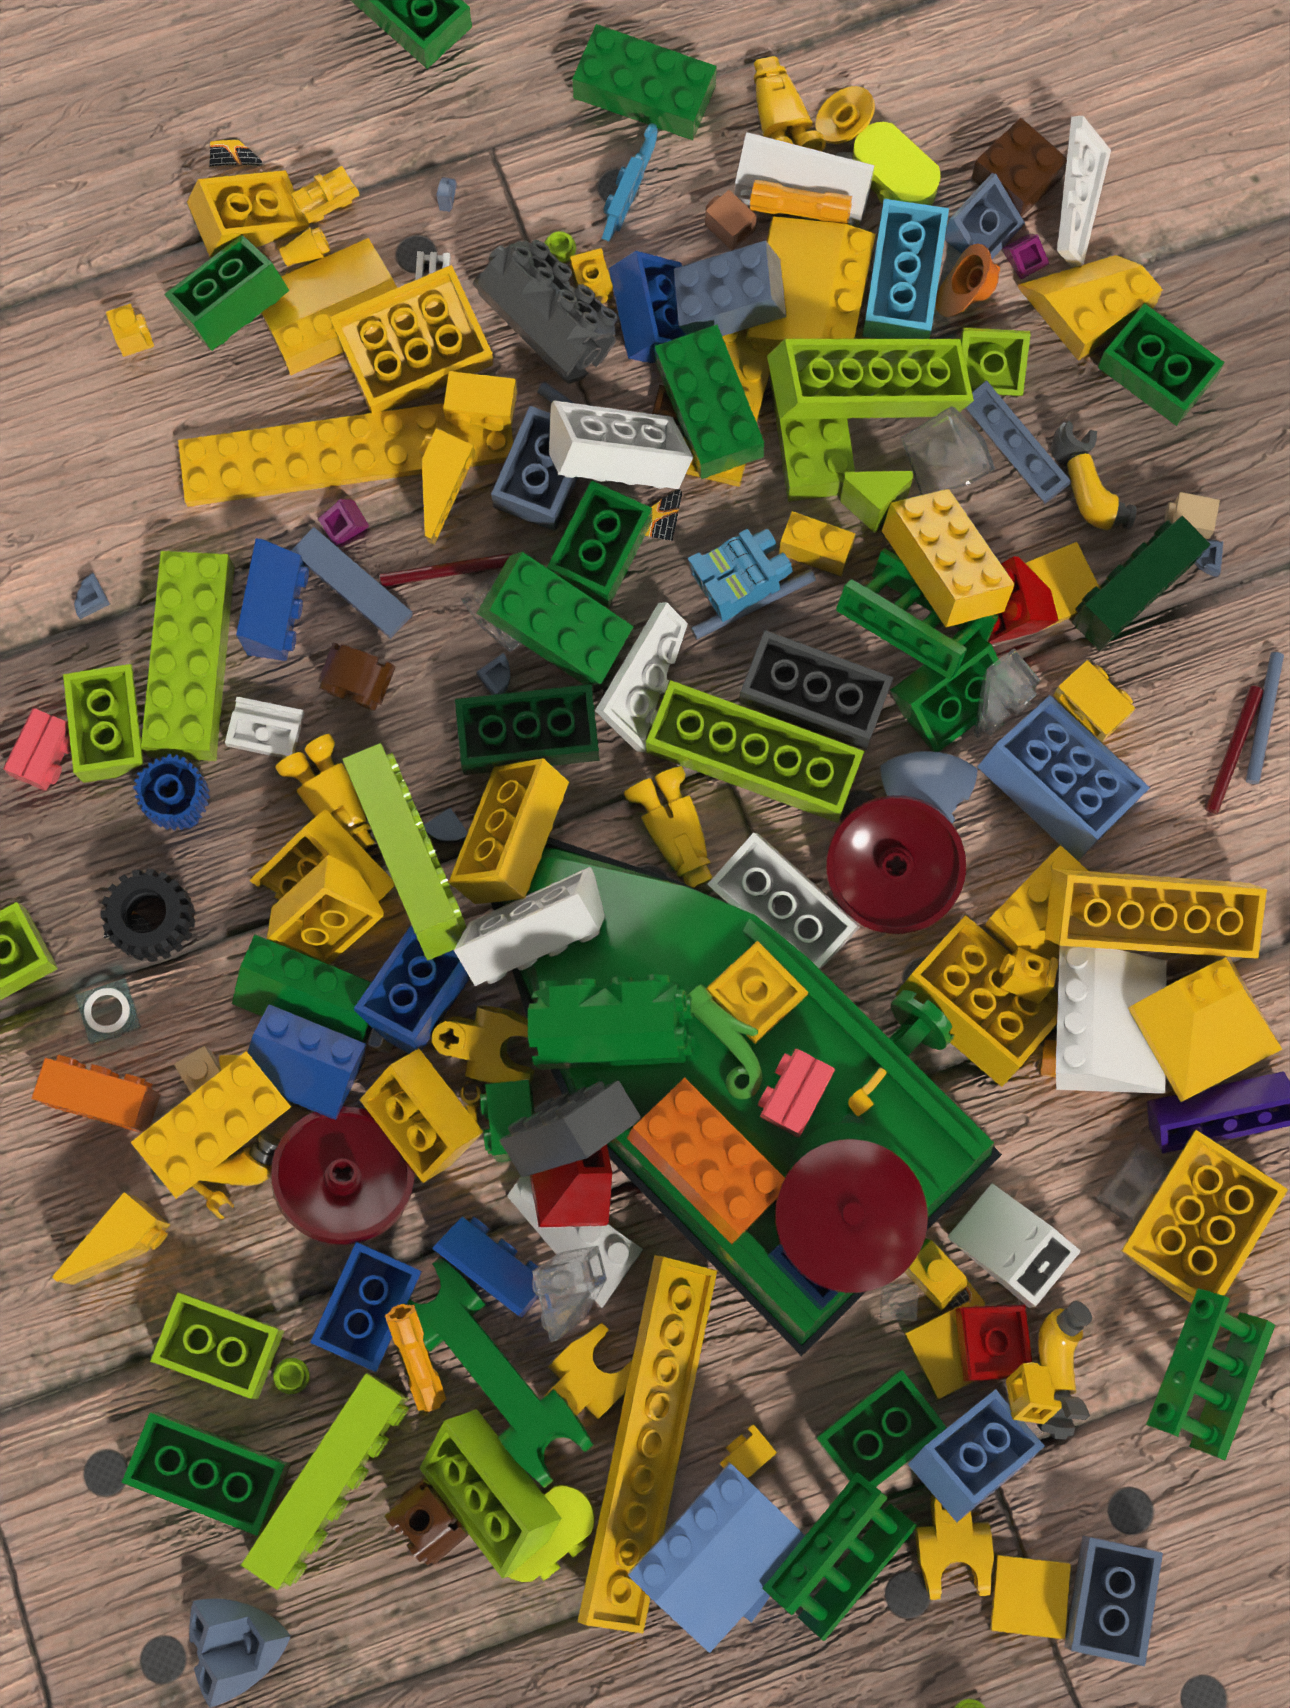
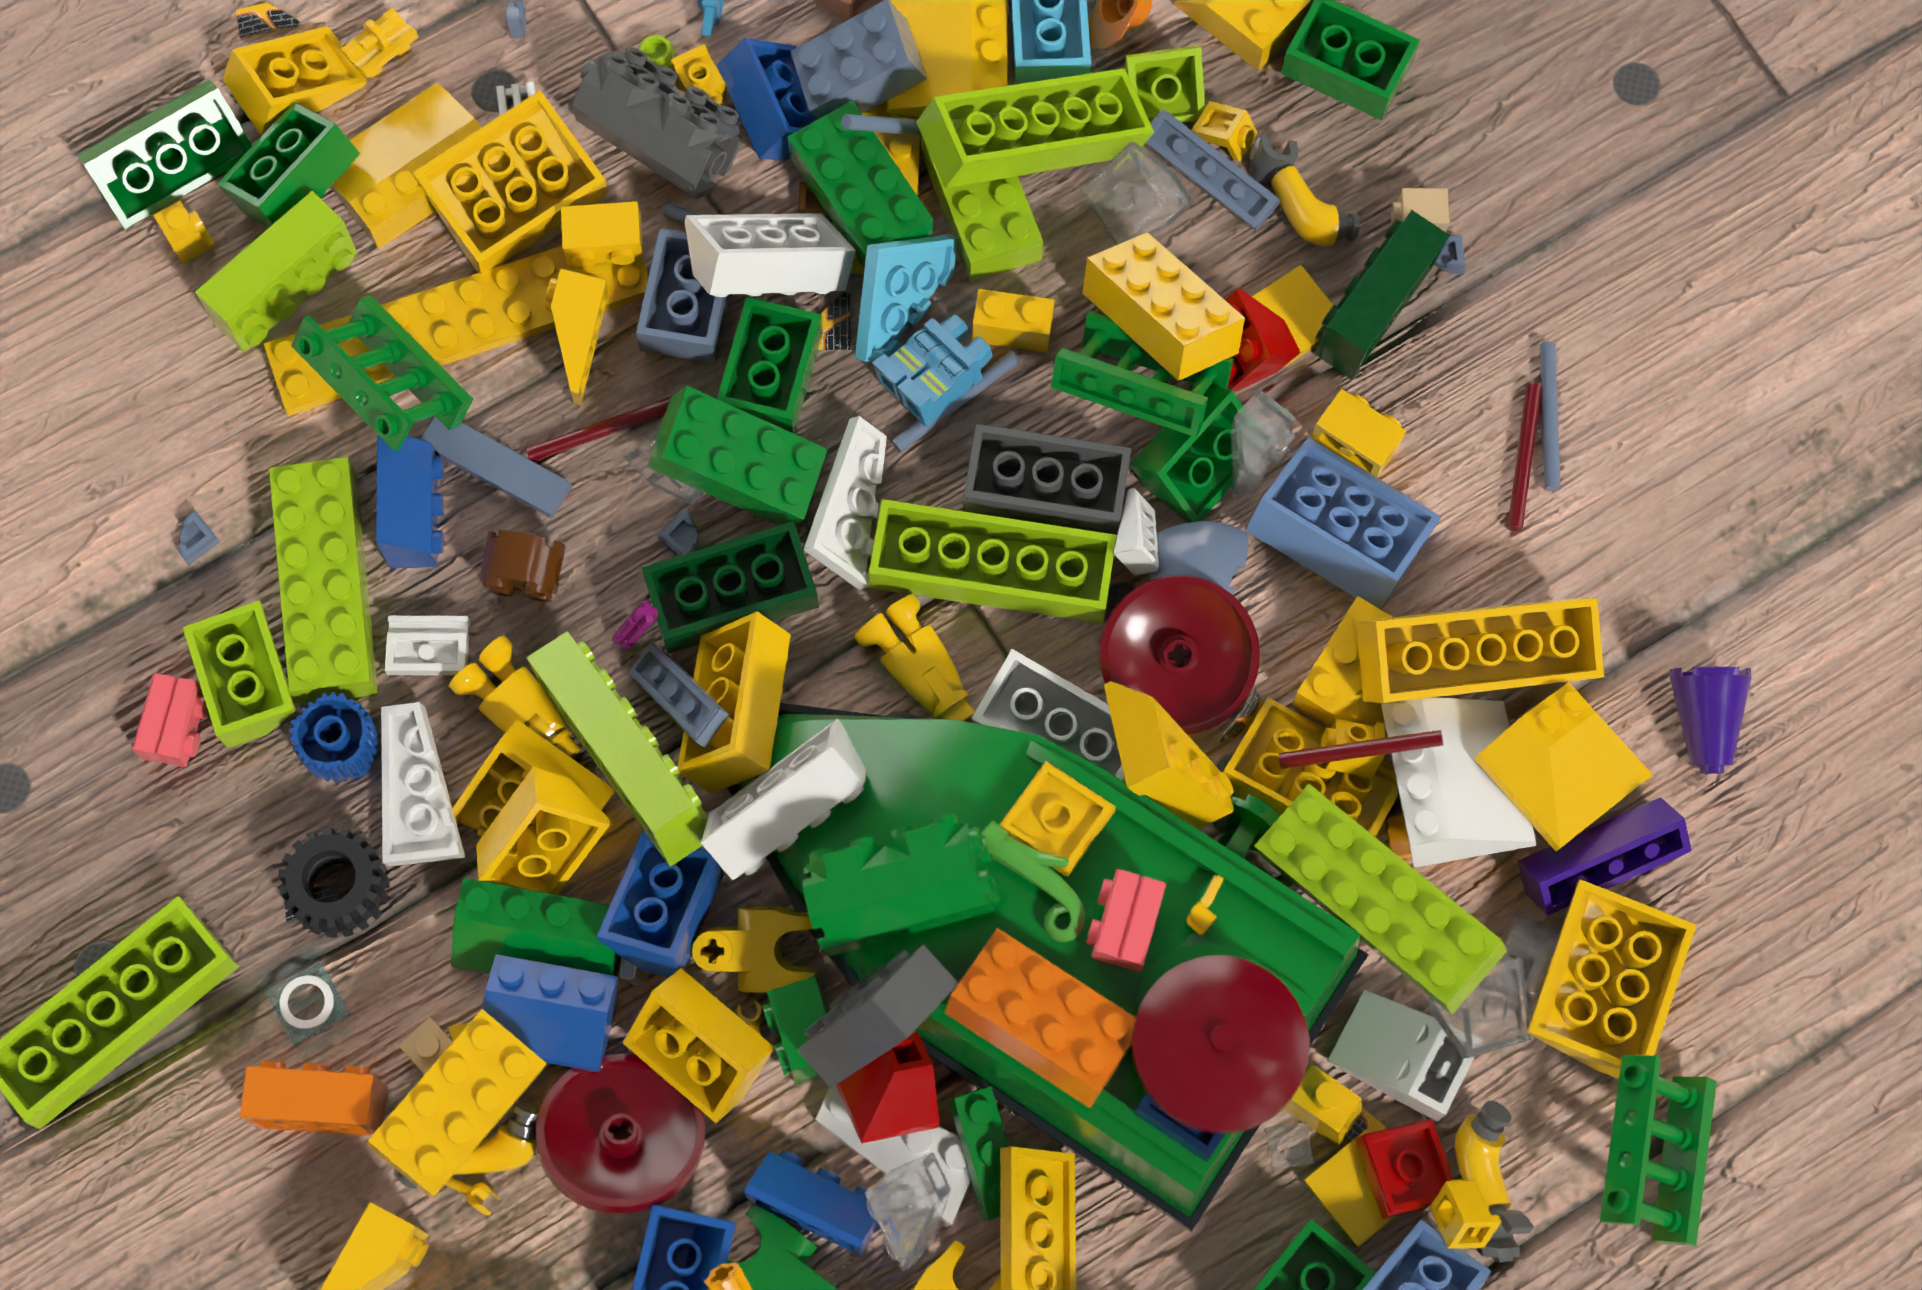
camera: 15 degrees left, 5 degrees down
yellow cone [279,227,331,267] -> none
magenta slope [318,499,369,546] -> none
sand blue tile [424,808,468,843] -> none
lime slope [840,471,913,533] -> none
none -> green slope [78,79,252,229]
none -> lime brick [195,191,358,353]
none -> green fence [291,295,473,452]
none -> white wing [381,702,465,866]
none -> magenta axle [612,601,658,650]
none -> sand blue tile [628,642,730,748]
none -> sand blue bar [841,114,921,135]
none -> medium azure plate [855,234,958,362]
none -> green plate [948,1086,1008,1221]
none -> yellow wedge [1104,681,1234,829]
none -> white slope [1114,488,1159,576]
none -> yellow bracket [1192,101,1257,161]
none -> sticker [1219,687,1263,742]
none -> lime brick [1255,784,1507,1015]
none -> dark red bar [1279,730,1444,769]
none -> clear slope [1428,957,1531,1058]

